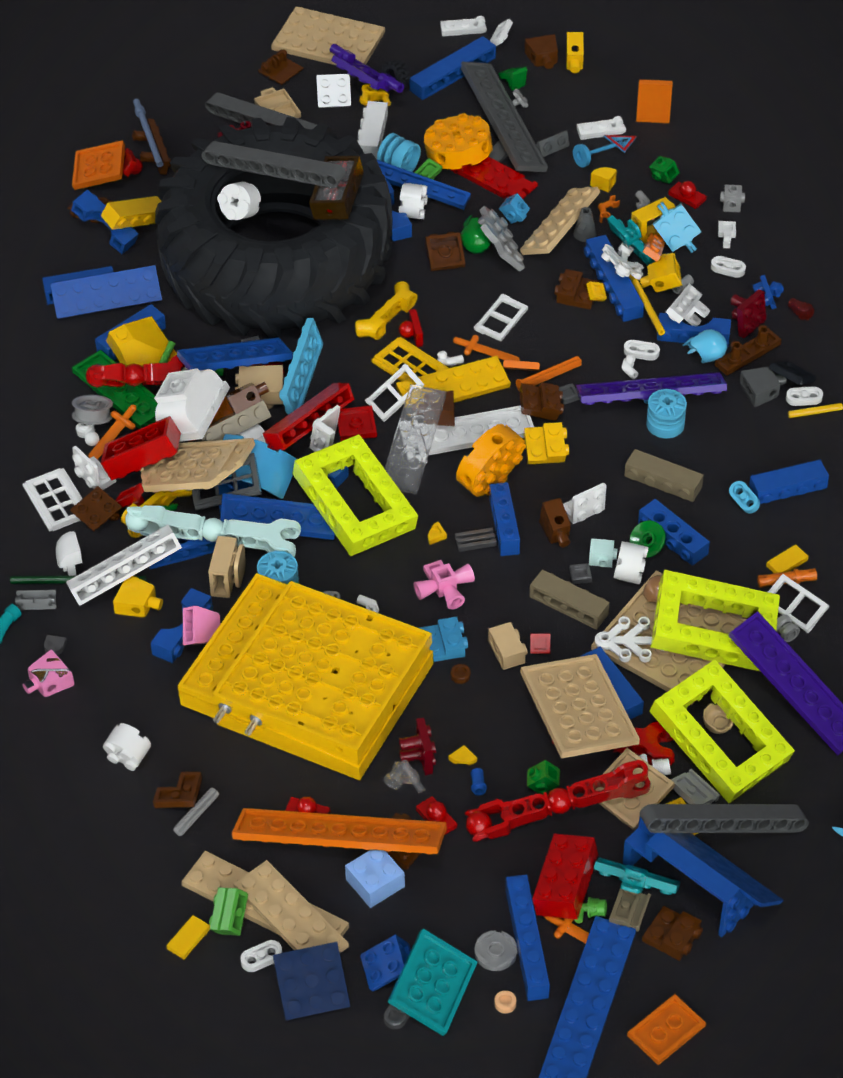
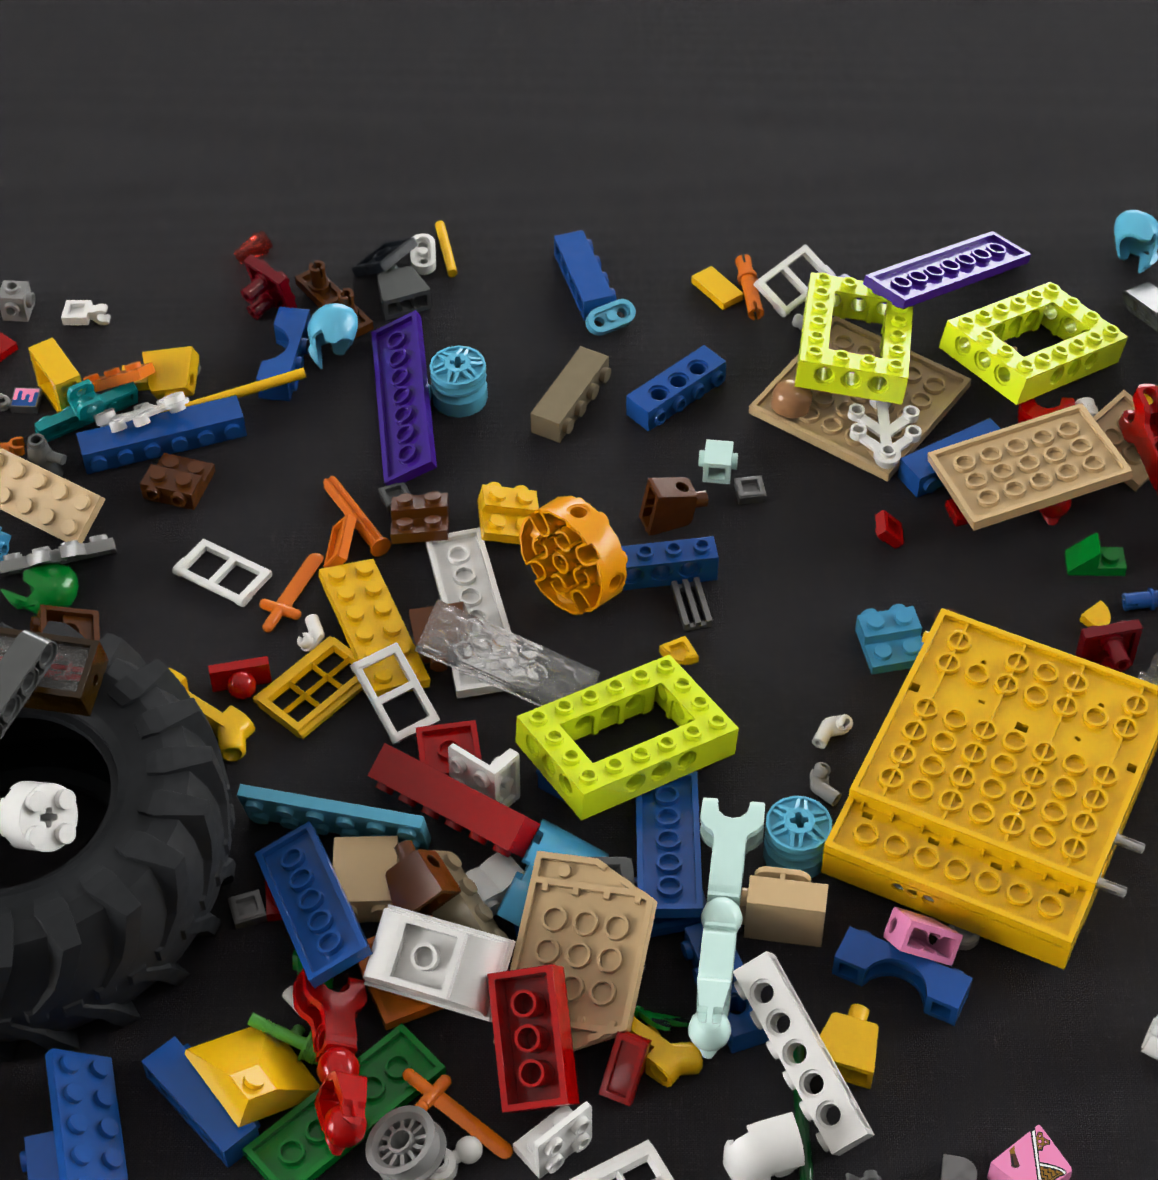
camera: 90 degrees left, 0 degrees up
reddish brown hinge [70,486,122,531] -> none
bright pink brick [413,560,475,609] -> none
tan brick [488,622,528,670] -> none
green brick [527,760,560,794] -> none
dark tan brick [530,570,610,630] -> none
white bracket [563,483,606,524] -> none
yellow tile [586,281,607,301] -> none
white brick [614,541,649,585] -> none
white arm [622,354,639,379] -> none
white plate [624,340,660,361] -> none
green dish [630,520,666,558] -> none
medium azure plate [652,202,701,253] -> none
white plate [666,283,710,326] -> none
light grey plate [671,769,720,804] -> none
white plate [711,256,746,278] -> none
blue hips [753,275,784,310] -> none
none -> green slope [1064,533,1127,576]

